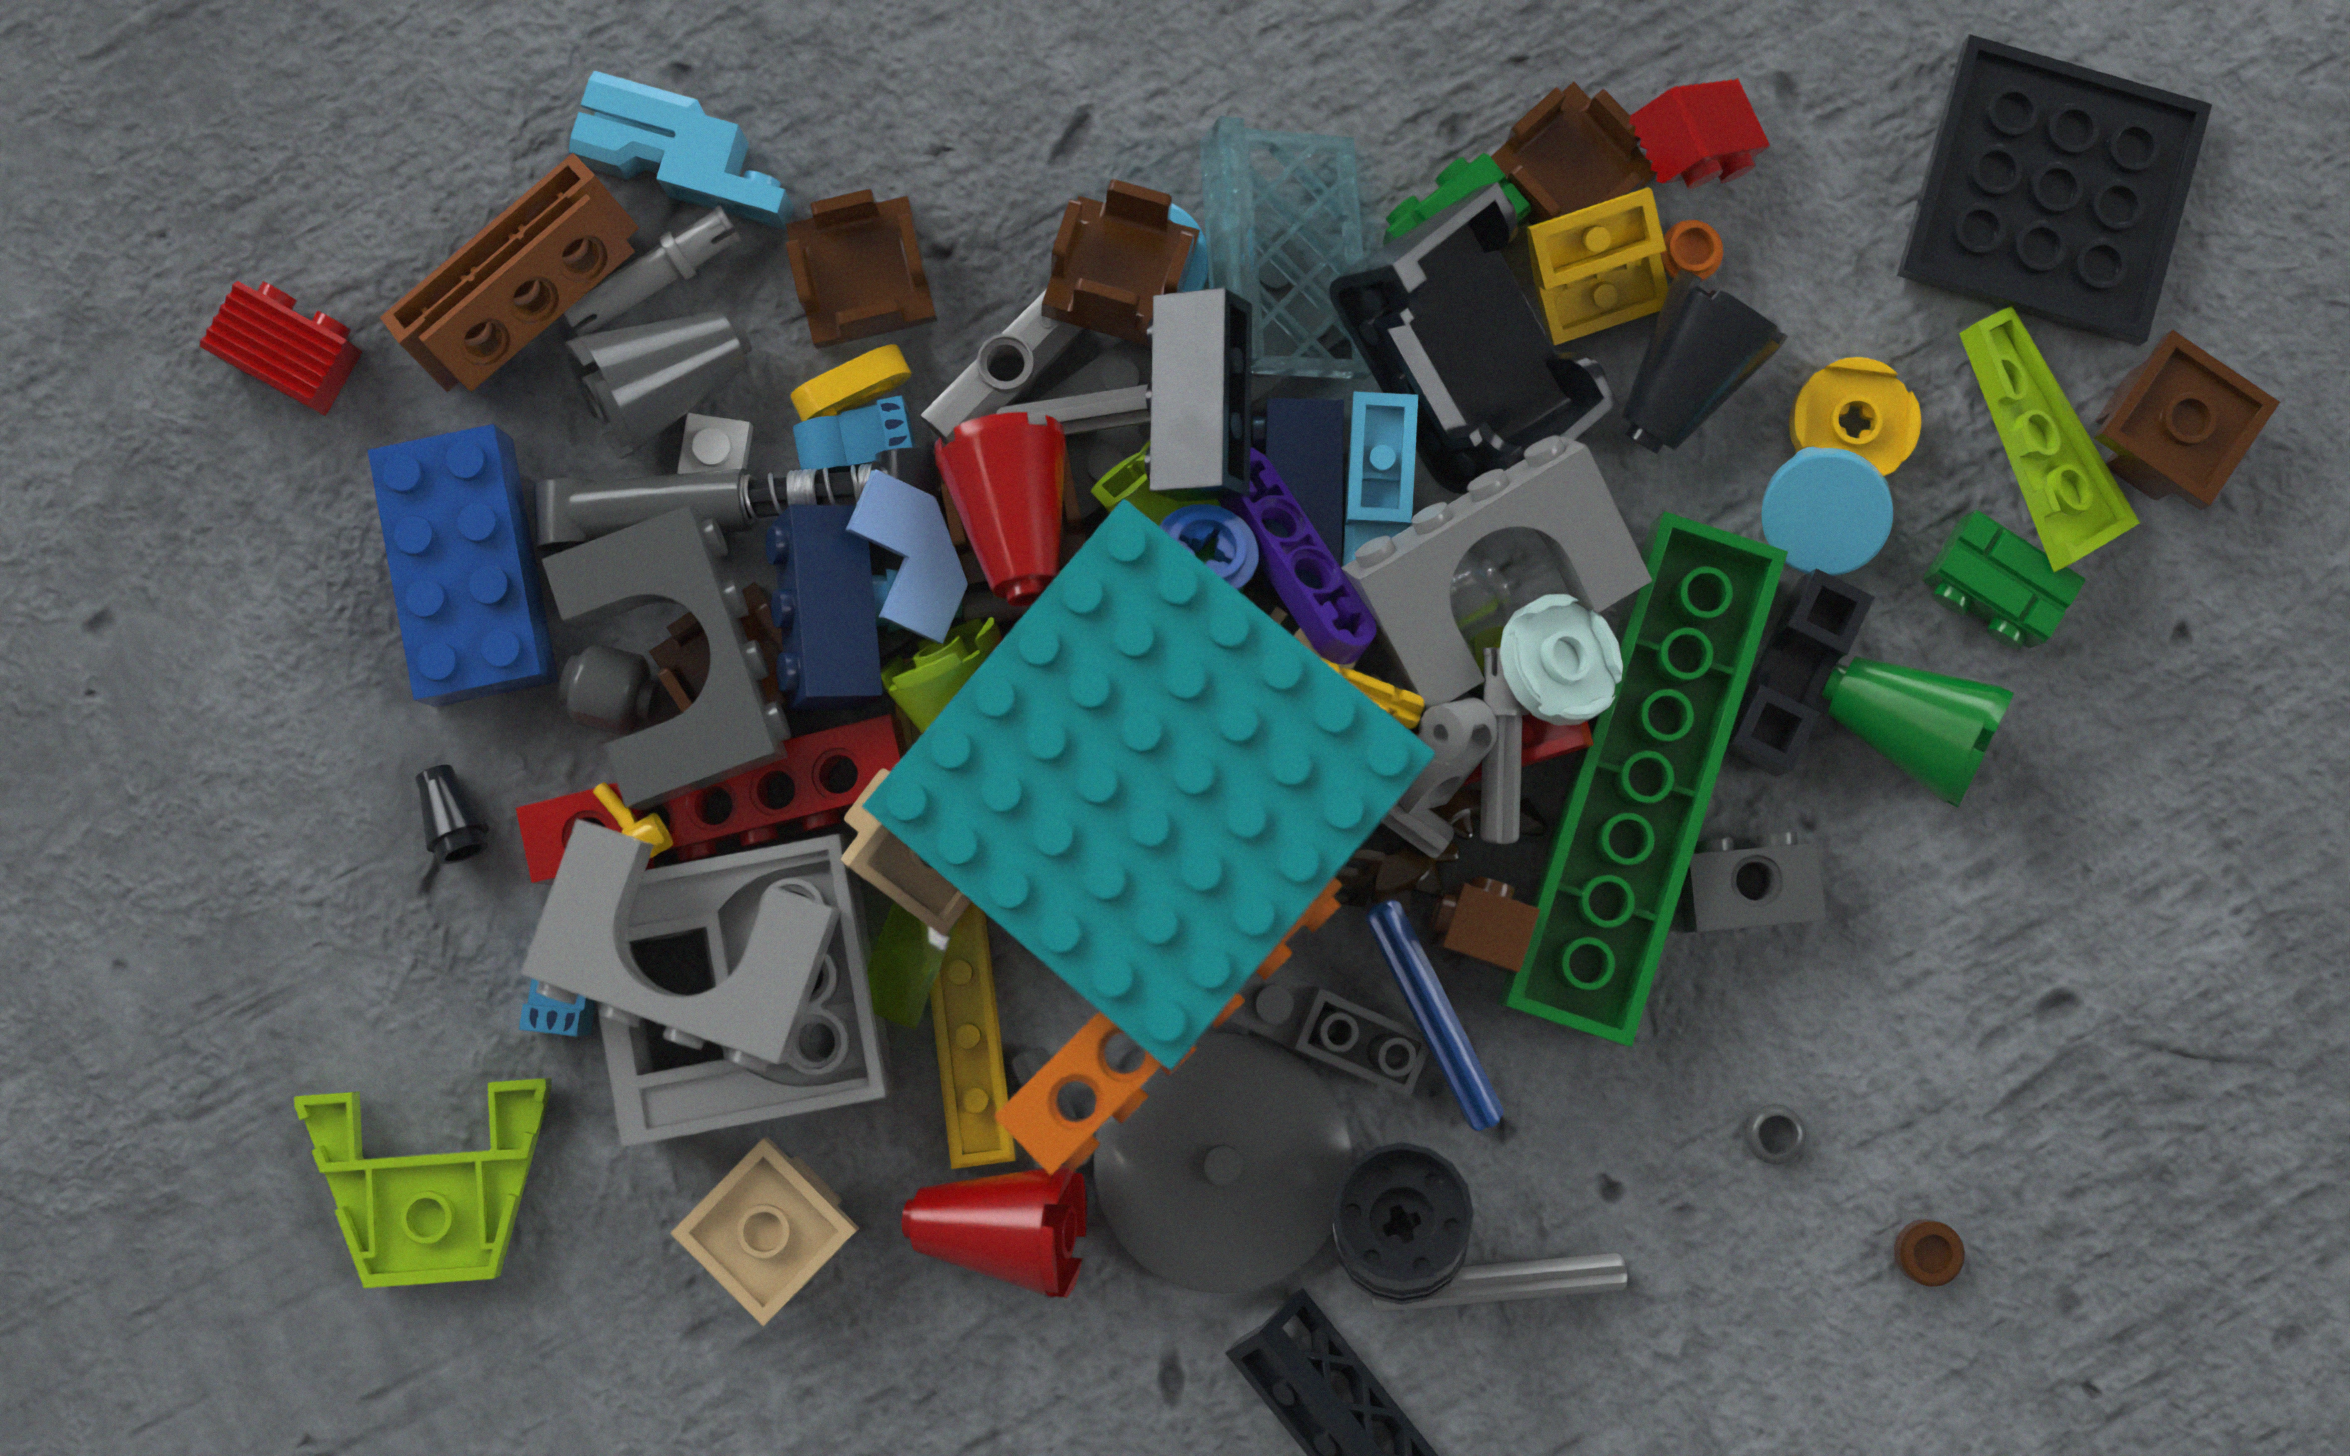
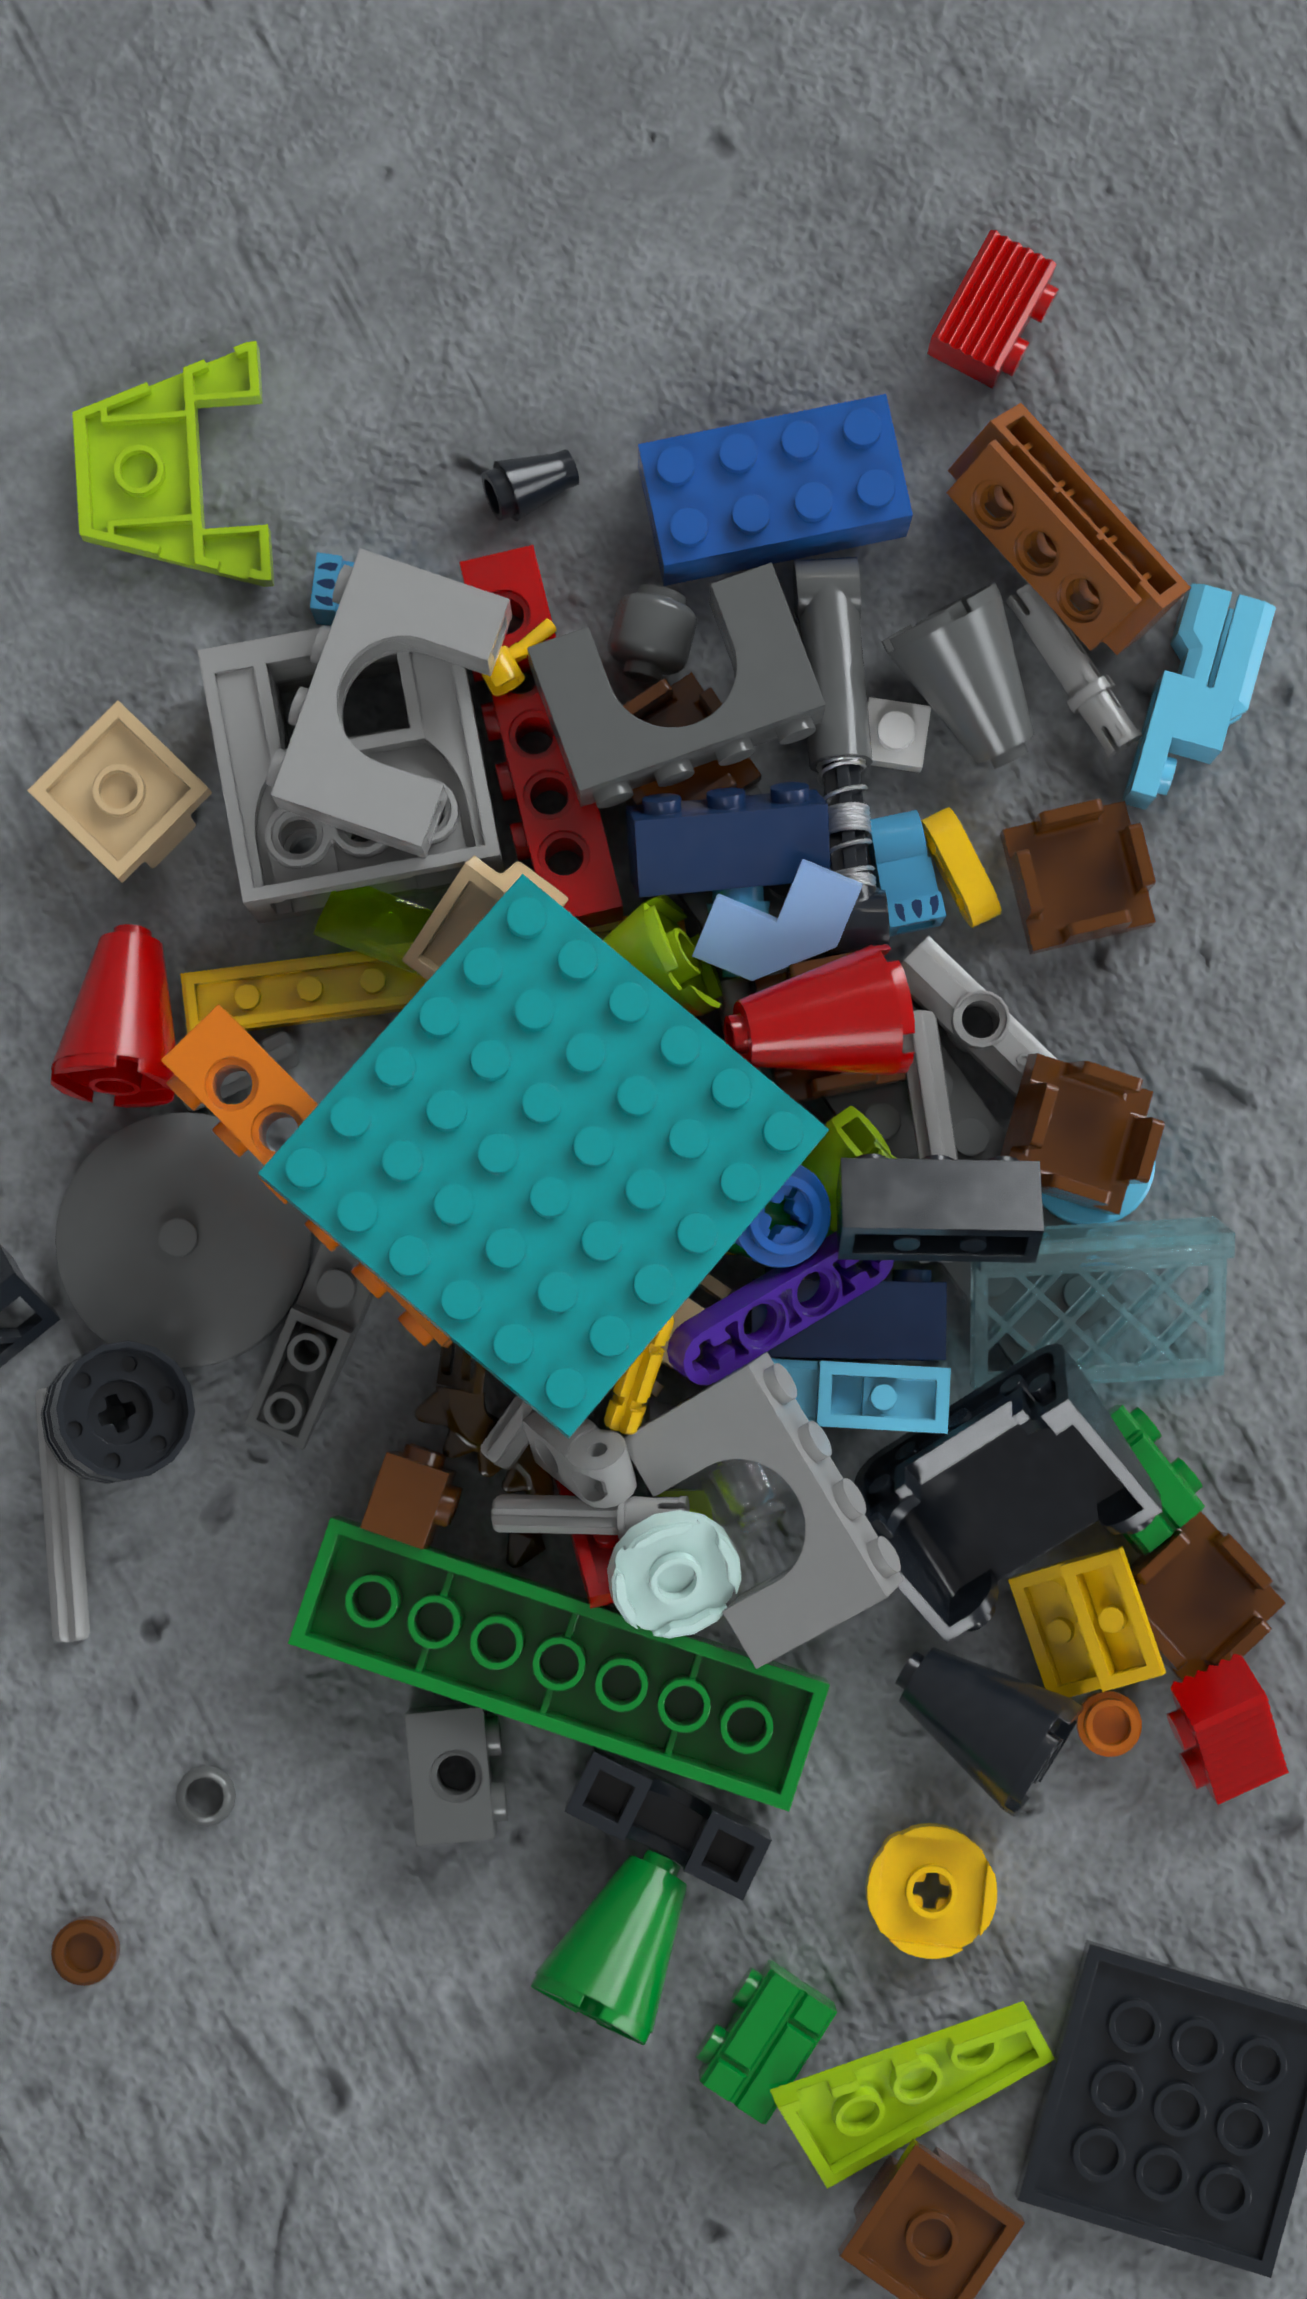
camera: 85 degrees right, 0 degrees up
blue axle [1365,899,1504,1131] -> none
medium azure tile [1762,446,1893,576] -> none

